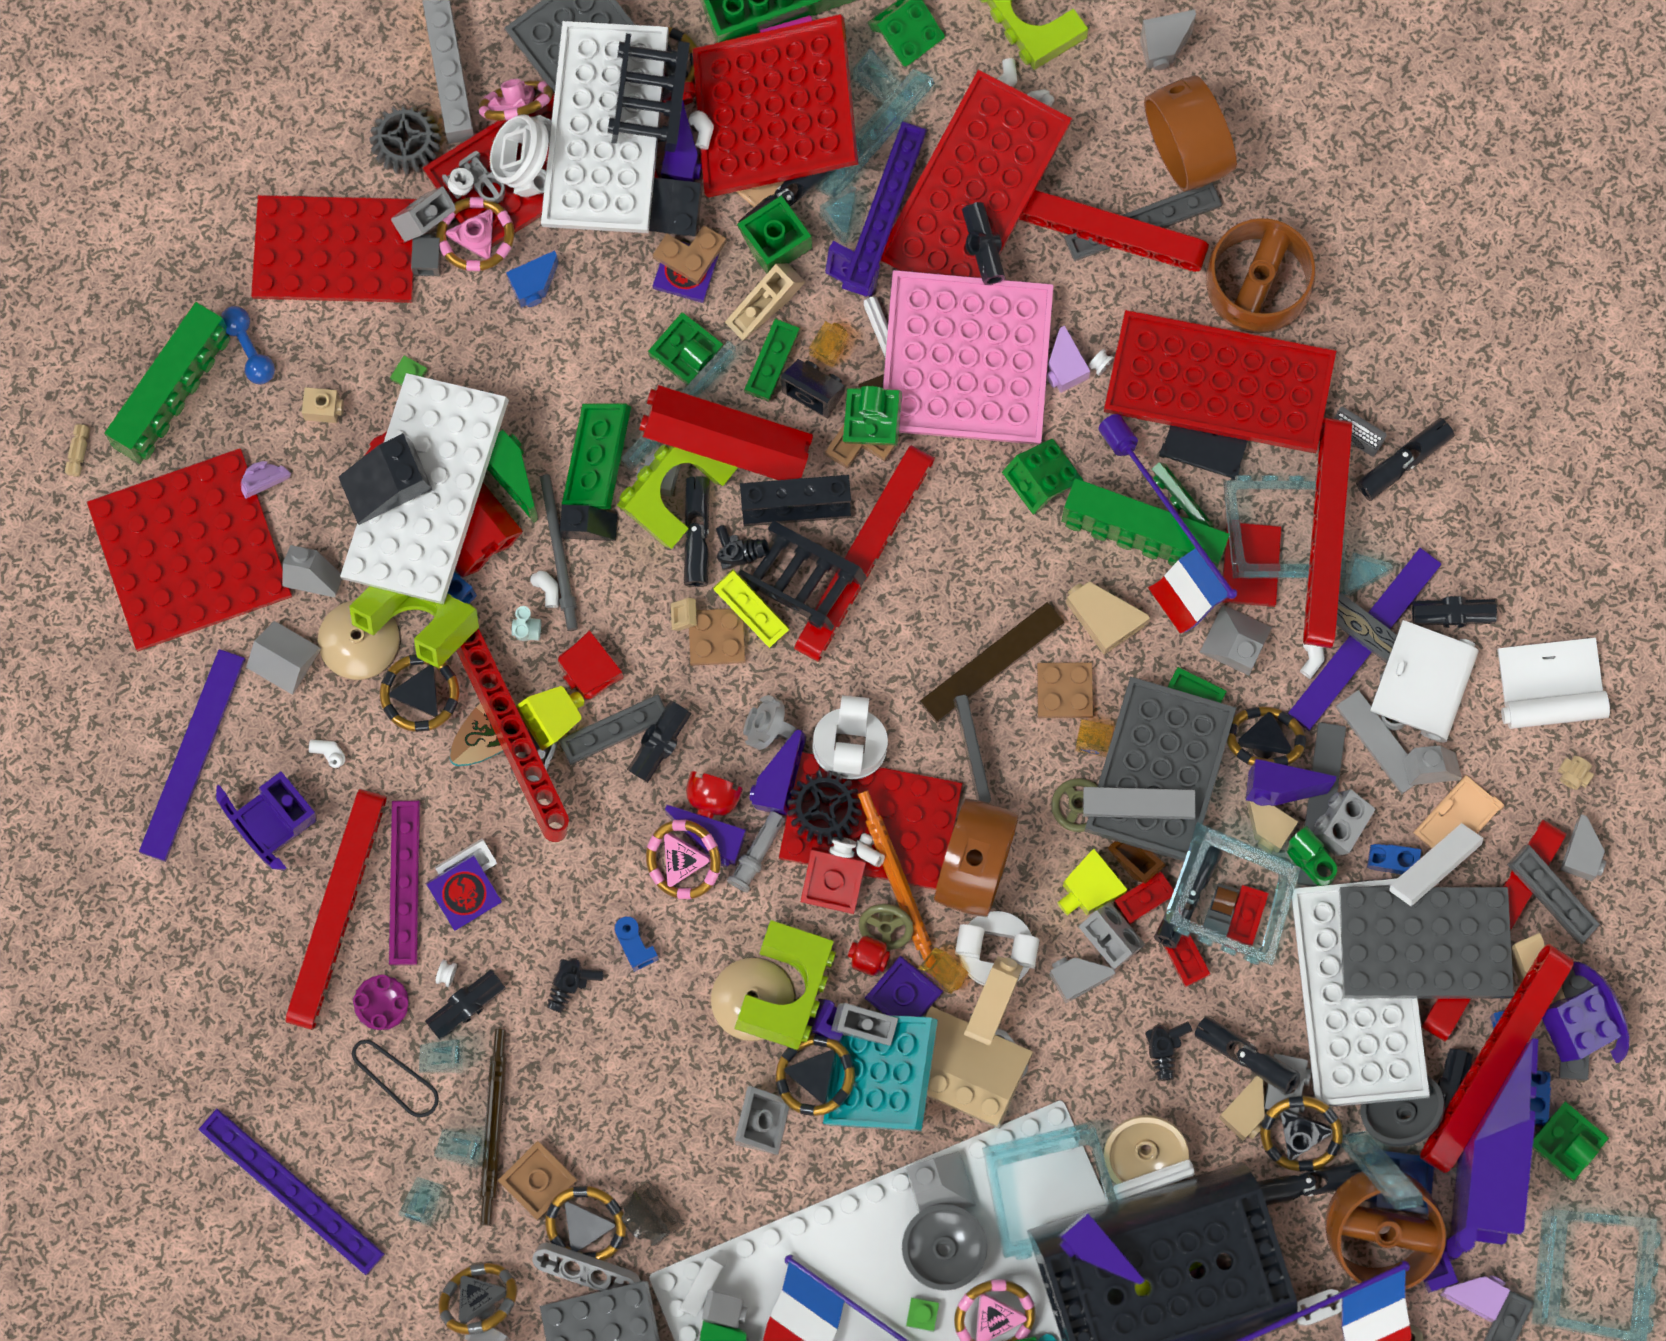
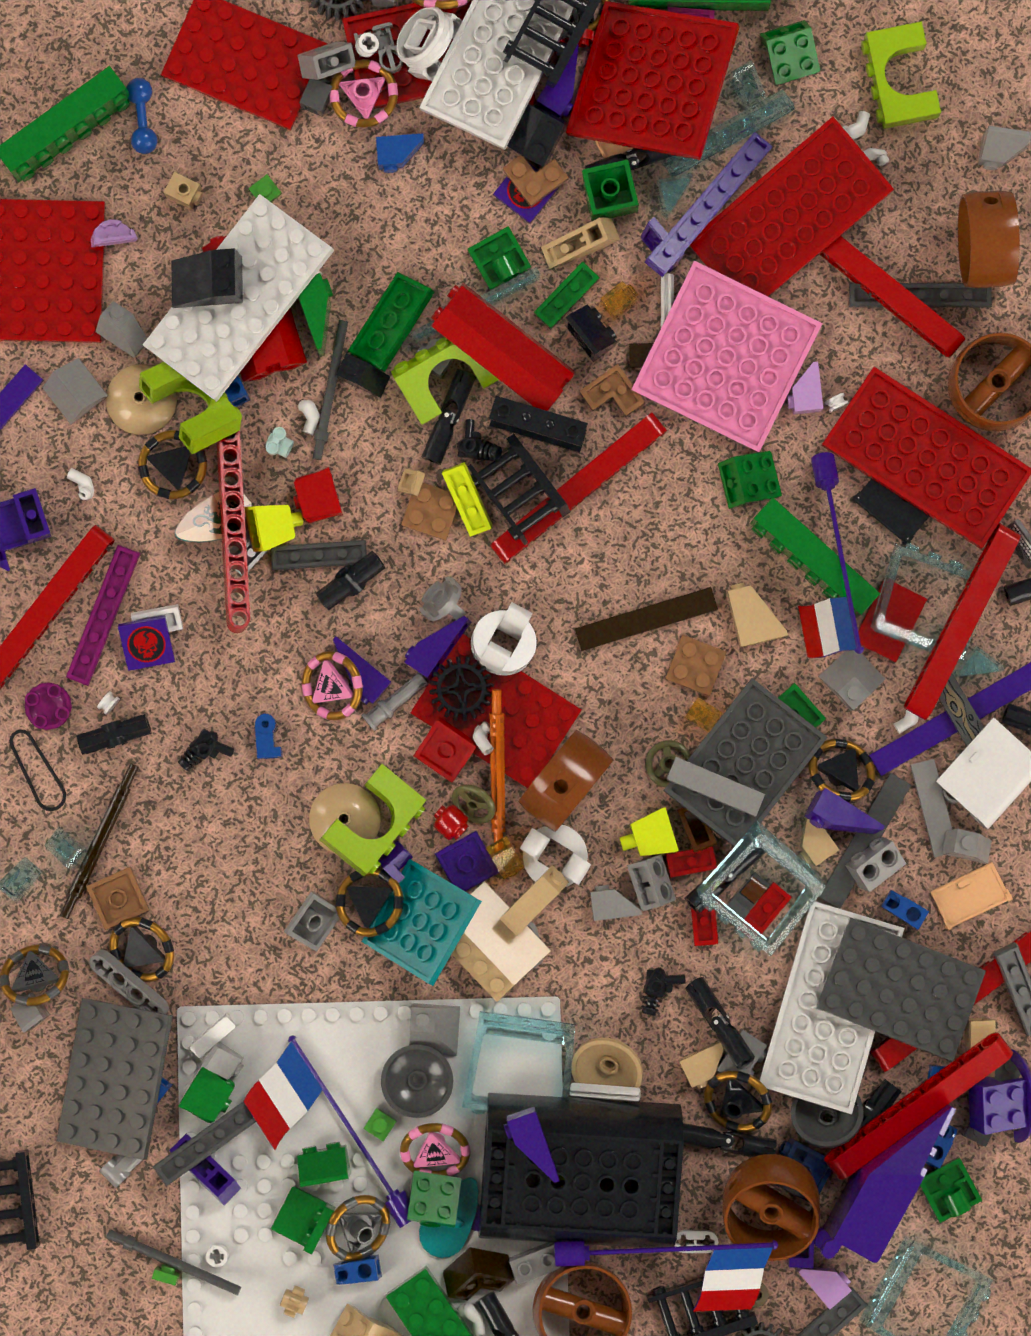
camera: 20 degrees right, 10 degrees up
clear light blue slope [419,1040,464,1073] -> none
clear smoke slope [620,1181,685,1246] -> none
red cylinder [686,771,743,819] -> none
white arm [689,111,714,149] -> none
white bush [829,837,856,858] -> none
light grey slope [831,1003,898,1046] -> none
green plate [843,386,902,446] -> none
dark grey tile [954,694,991,803] -> none
black piece [962,202,1006,285] -> none
green plate [1151,462,1215,528] -> none
green piece [1287,826,1337,886] -> none
clear light blue tile [1341,1131,1423,1210] -> none
white tile [1389,823,1483,906] -> none

